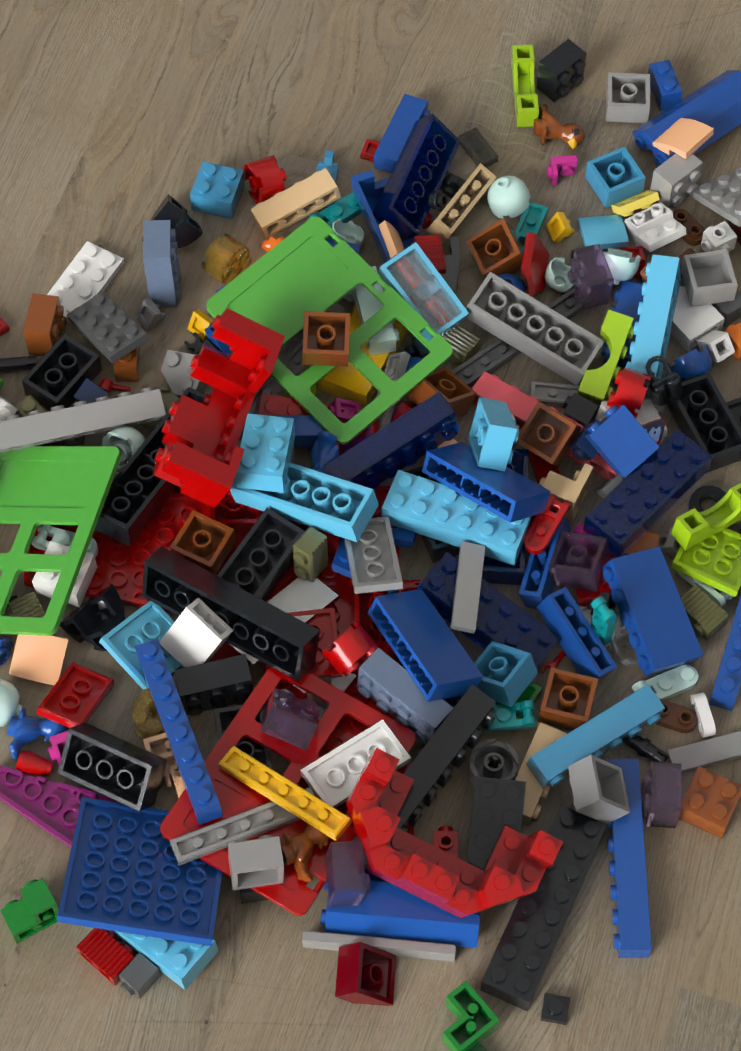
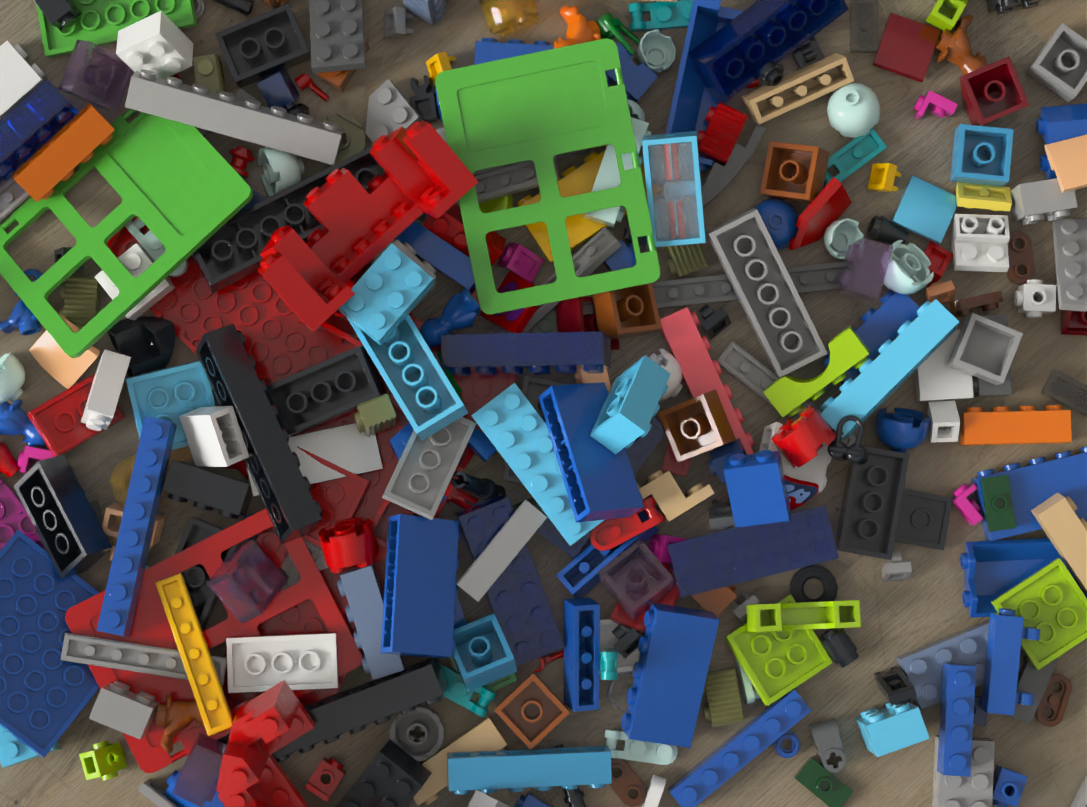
camera: 30 degrees right, 25 degrees up
dark orange brick [170,510,236,575] -> none
dark orange brick [302,311,350,367] -> none
light nougat slope [379,220,405,259] -> none
black brick [562,393,599,426] -> none
none -> lime brick [79,740,127,781]
none -> white brick [81,349,131,431]
none -> black pin [451,471,506,502]
none -> black tile [699,304,731,340]
none -> dark red slope [873,13,940,83]
none -> dark red slope [960,56,1029,126]

